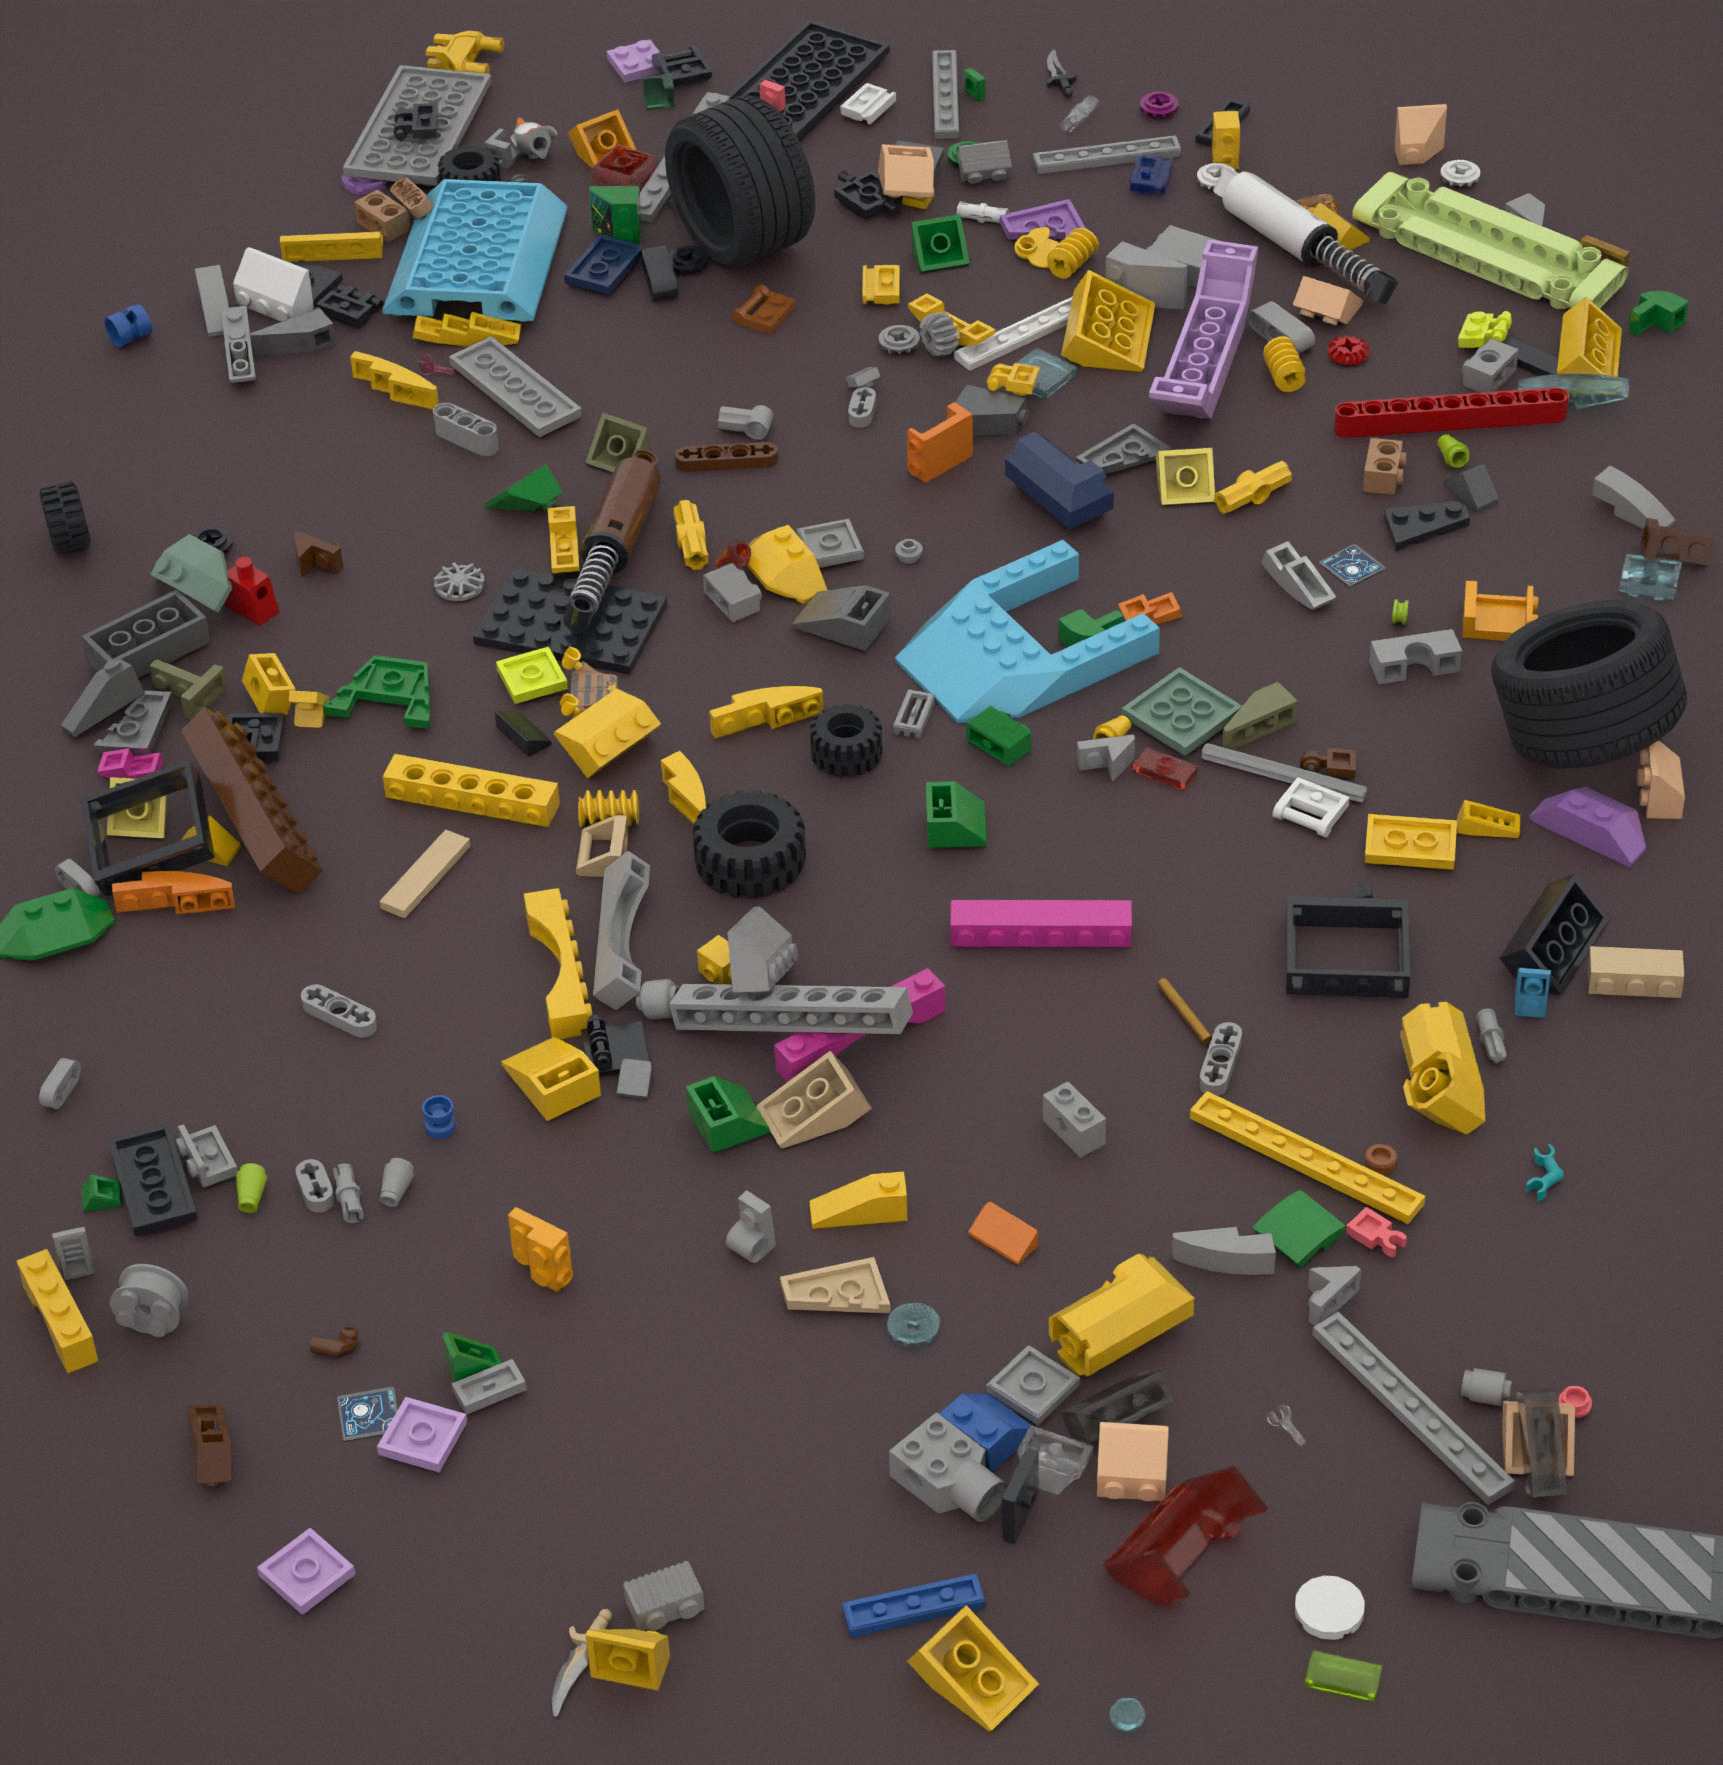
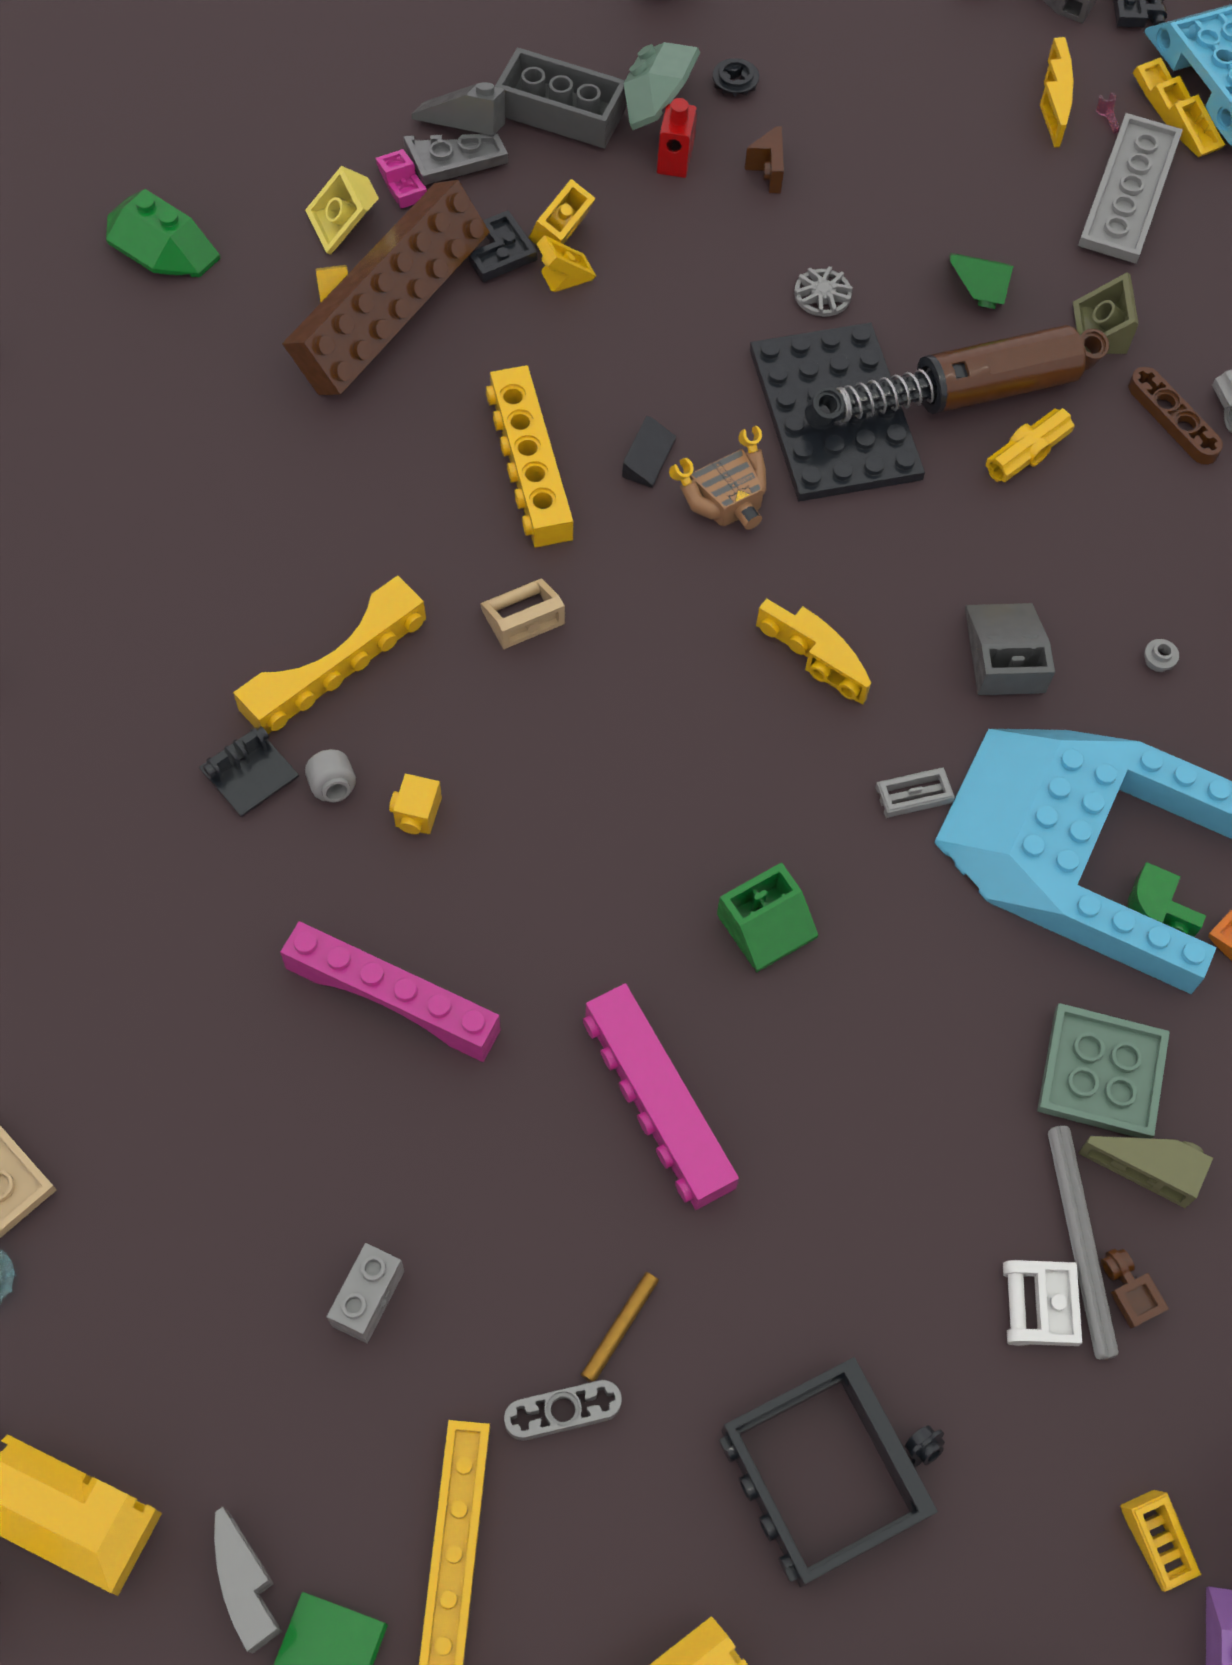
camera: 55 degrees right, 20 degrees up
light grey beam [55,859,100,897] -> none
black window [81,760,215,897] -> none
orange slope [112,871,236,915] -> none
olive bracket [149,659,227,720] -> none
light grey beam [301,984,377,1038] -> none
green wing [323,655,430,729] -> none
tan tile [379,829,471,918] -> none
blue wheel [422,1095,456,1139] -> none
light grey beam [433,403,499,456] -> none
neon yellow plate [496,647,568,704] -> none
yellow slope [501,1037,601,1121] -> none
yellow slope [548,506,580,573] -> none
yellow slope [553,688,661,779] -> none
yellow piece [578,790,639,827] -> none
light grey arch [593,851,650,1010] -> none
flat silver slope [617,1059,654,1100] -> none
yellow slope [661,751,706,824] -> none
light grey brick [669,984,913,1034] -> none
green slope [685,1076,770,1153] -> none
black tyre [693,790,806,898] -> none
light grey brick [703,563,762,623] -> none
clear red cone [716,540,752,569] -> none
light grey plate [726,1190,776,1263] -> none
light grey slope [727,906,798,993] -> none
yellow wedge [741,525,827,604] -> none
tan slope [756,1051,872,1149] -> none
light grey plate [797,519,864,568] -> none
yellow slope [809,1171,908,1229] -> none
black tyre [810,703,883,777] -> none
green brick [966,705,1031,767] -> none
orange slope [968,1201,1038,1265] -> none
light grey slope [1077,735,1135,781] -> none
yellow cone [1093,715,1131,740] -> none
clear red plate [1133,747,1198,790] -> none
yellow plate [1365,814,1457,870] -> none

